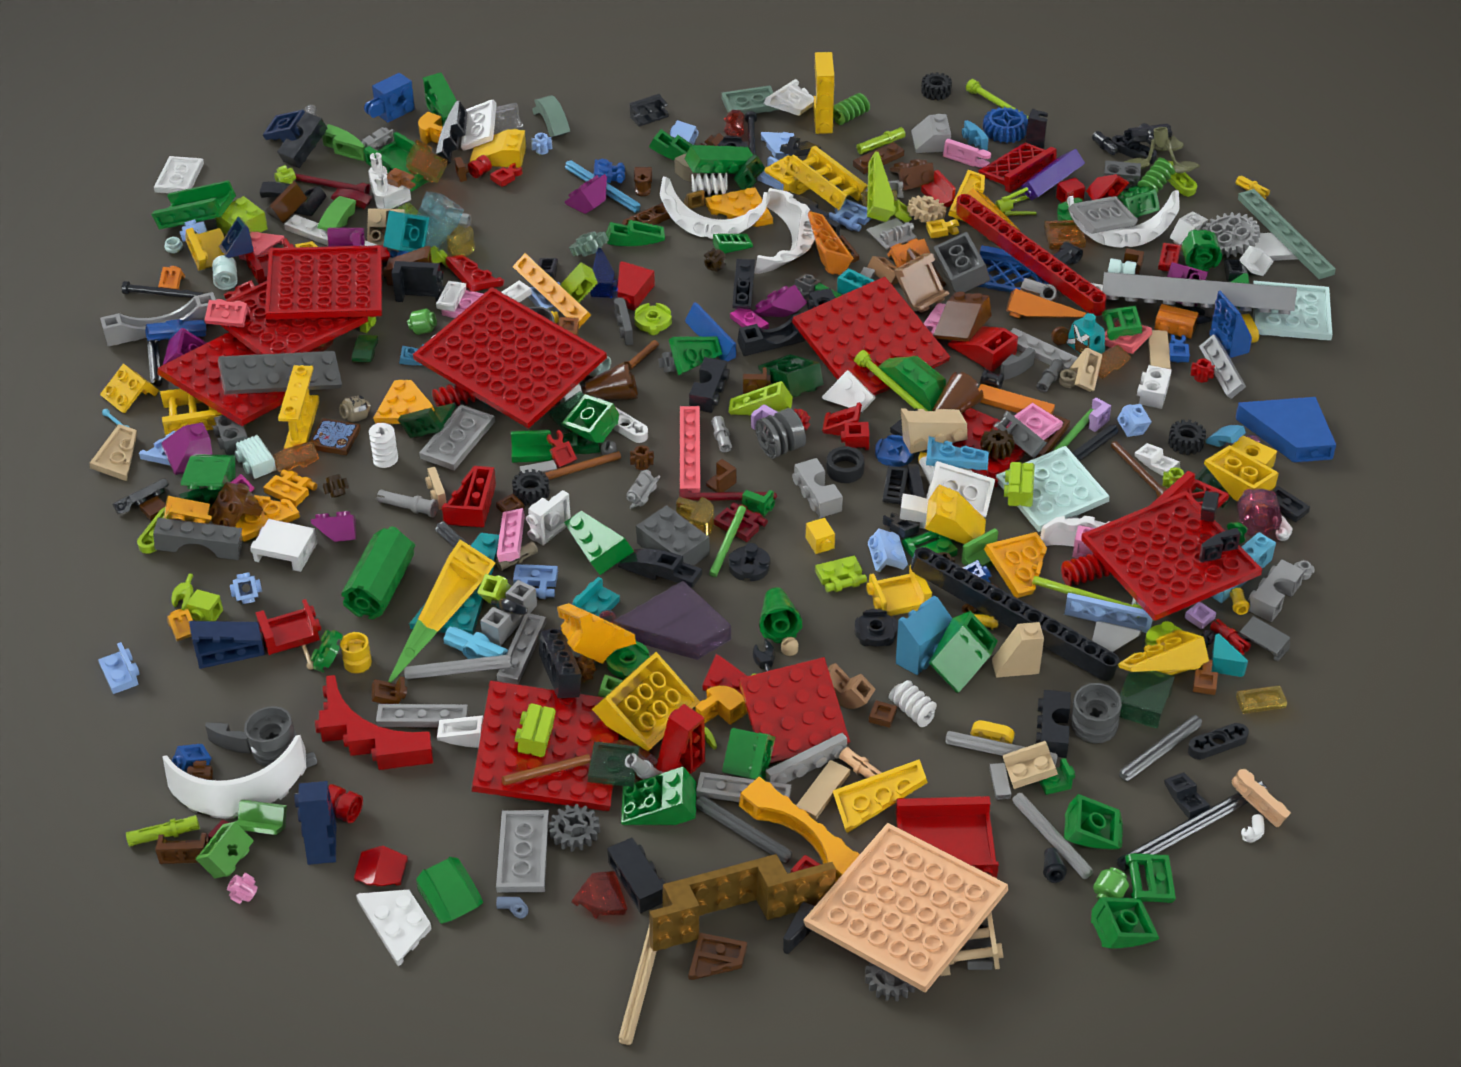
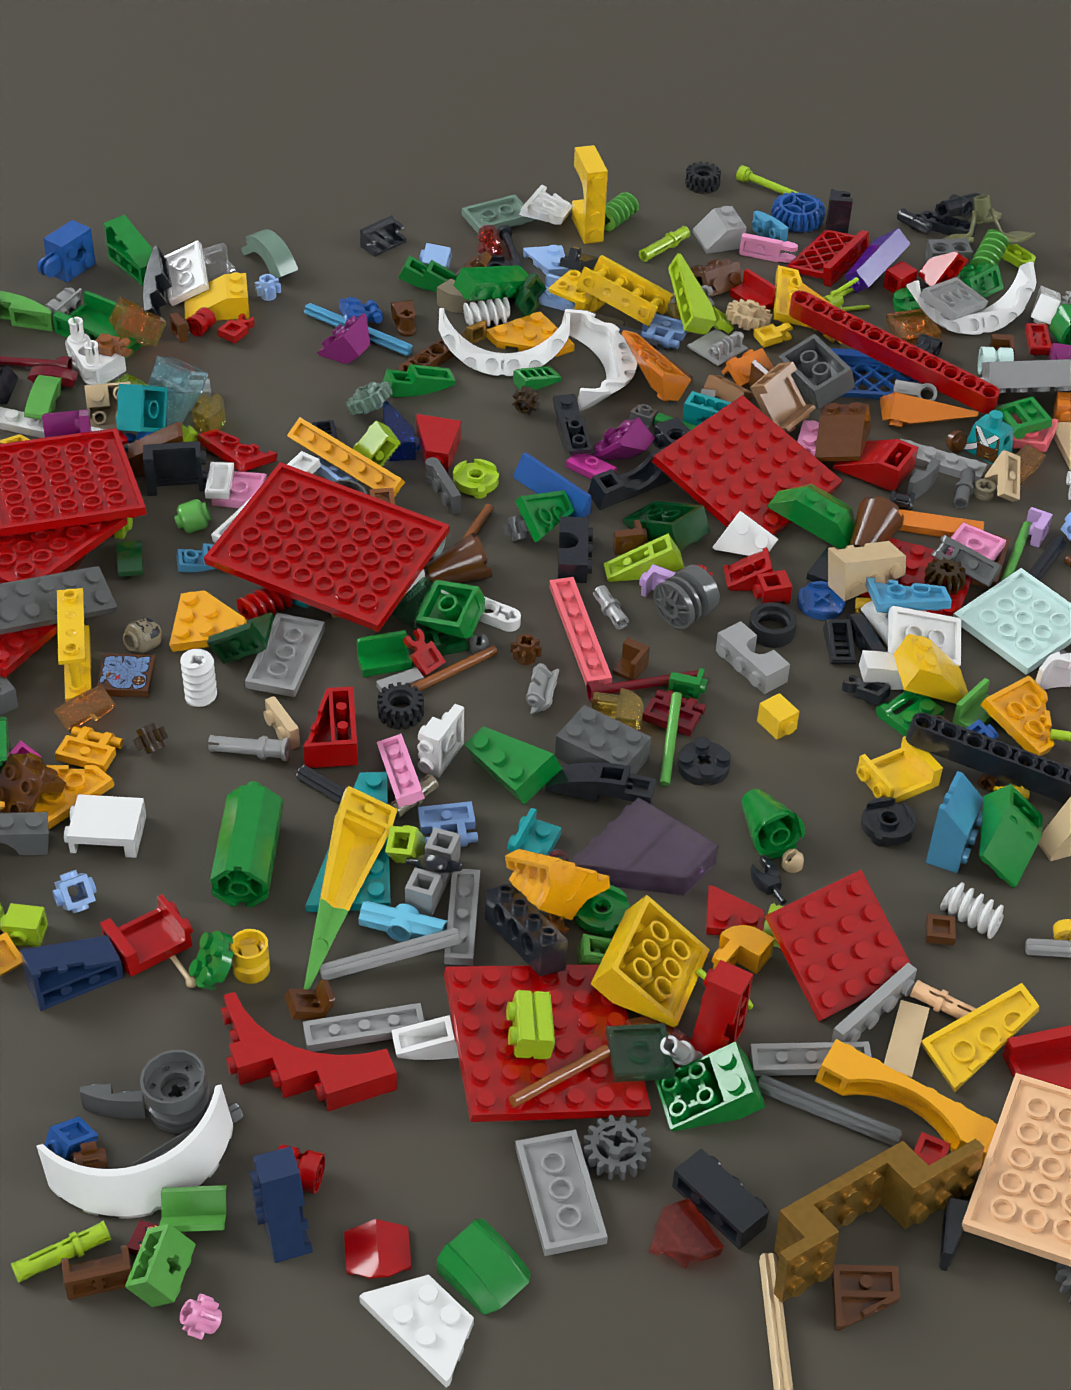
camera: 15 degrees left, 0 degrees up
light aqua brick [235,435,276,479] -> none
magenta slope [311,511,357,542] -> none
light orange brick [418,112,443,144] -> none
reddish brown tile [496,493,525,513] -> none
sand blue arm [497,897,528,918] -> none
green bracket [722,728,775,781] -> none
lime plate [815,555,867,592] -> none
medium nougat brick [828,663,876,709] -> none
reddish brown plate [853,142,905,174] -> none
lime piece [854,350,928,411] -> none
light blue bracket [868,528,908,572] -> none
lime brick [1004,462,1035,507] -> none

